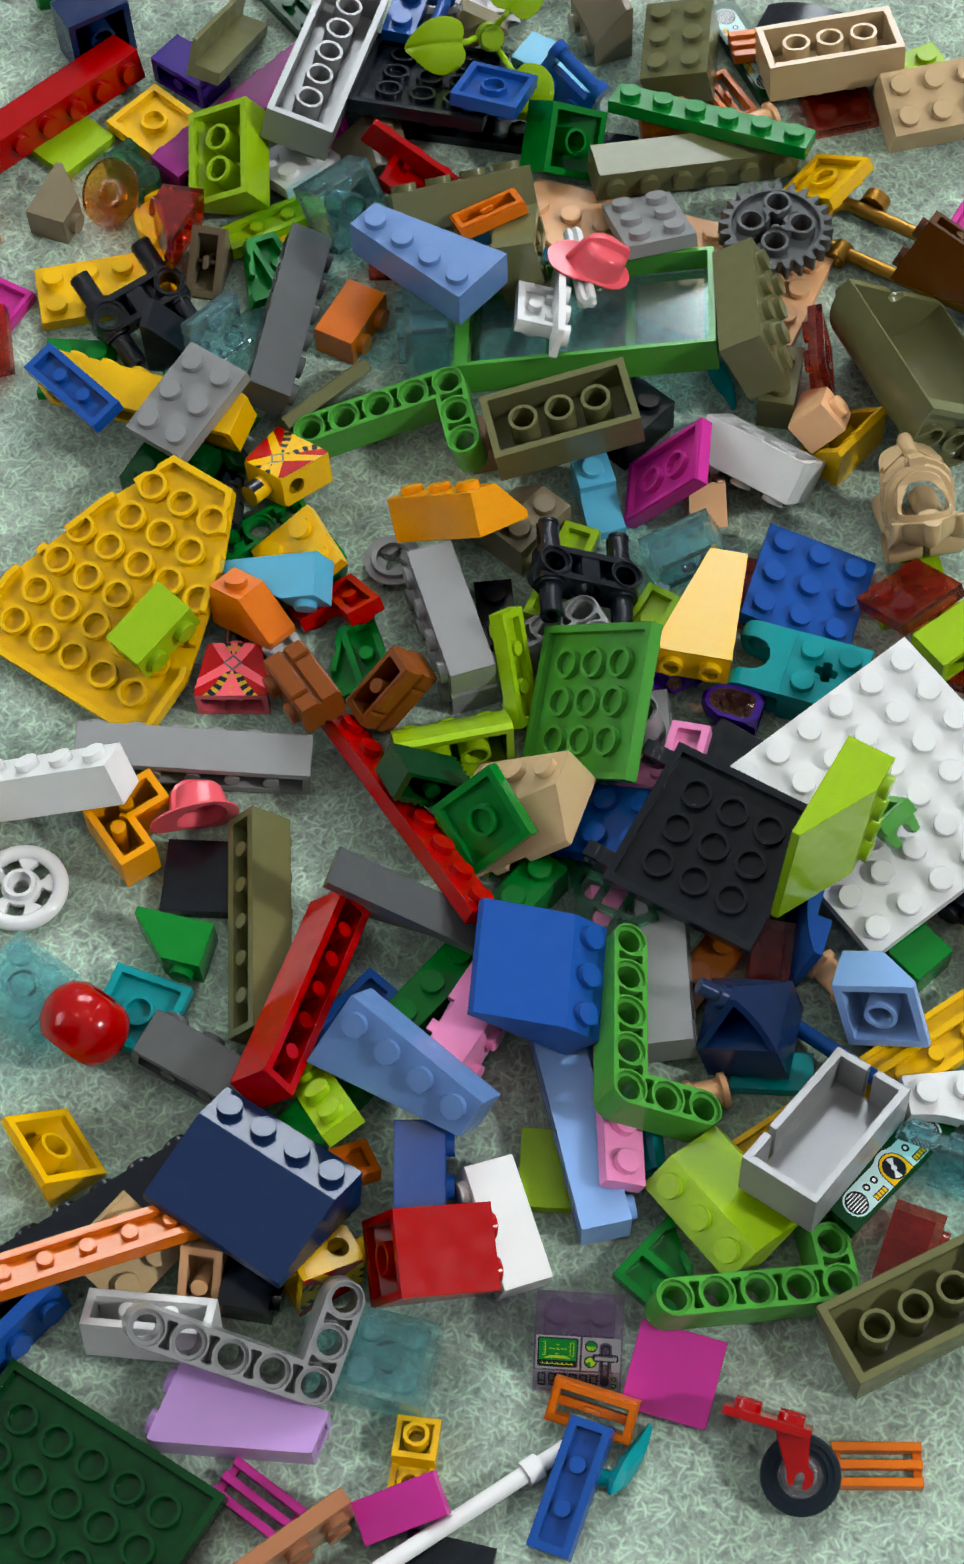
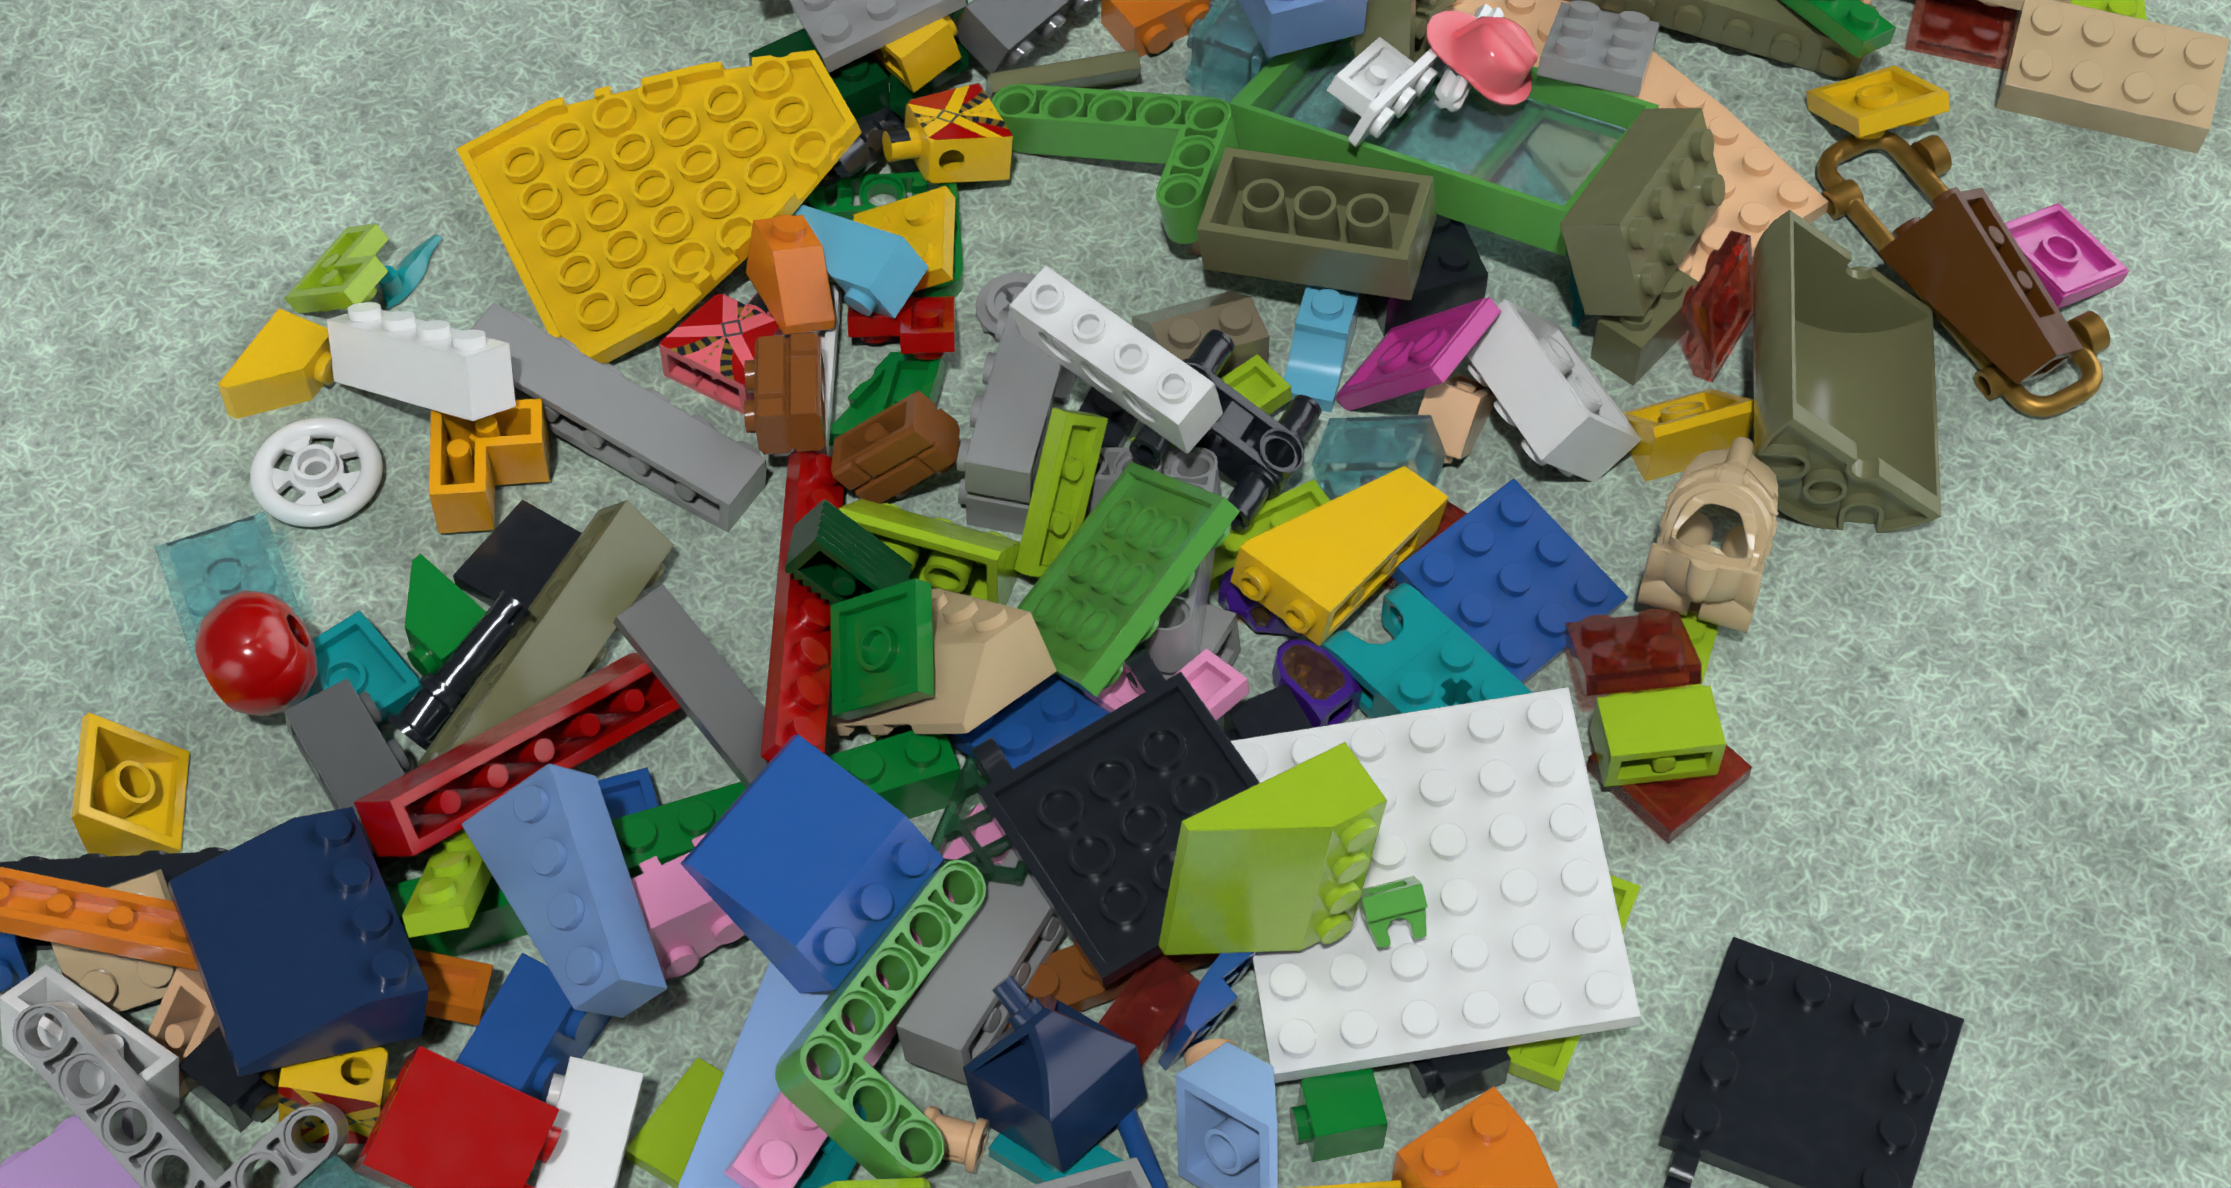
camera: 25 degrees right, 5 degrees down
lime brick [105,581,200,678] -> none
coral piece [149,779,239,833] -> none
light orange slope [387,478,529,543] -> none
dark grey gear [718,181,834,280] -> none
light nougat slope [788,387,851,454] -> none
none -> black pin [386,590,532,751]
none -> white brick [1010,265,1223,454]

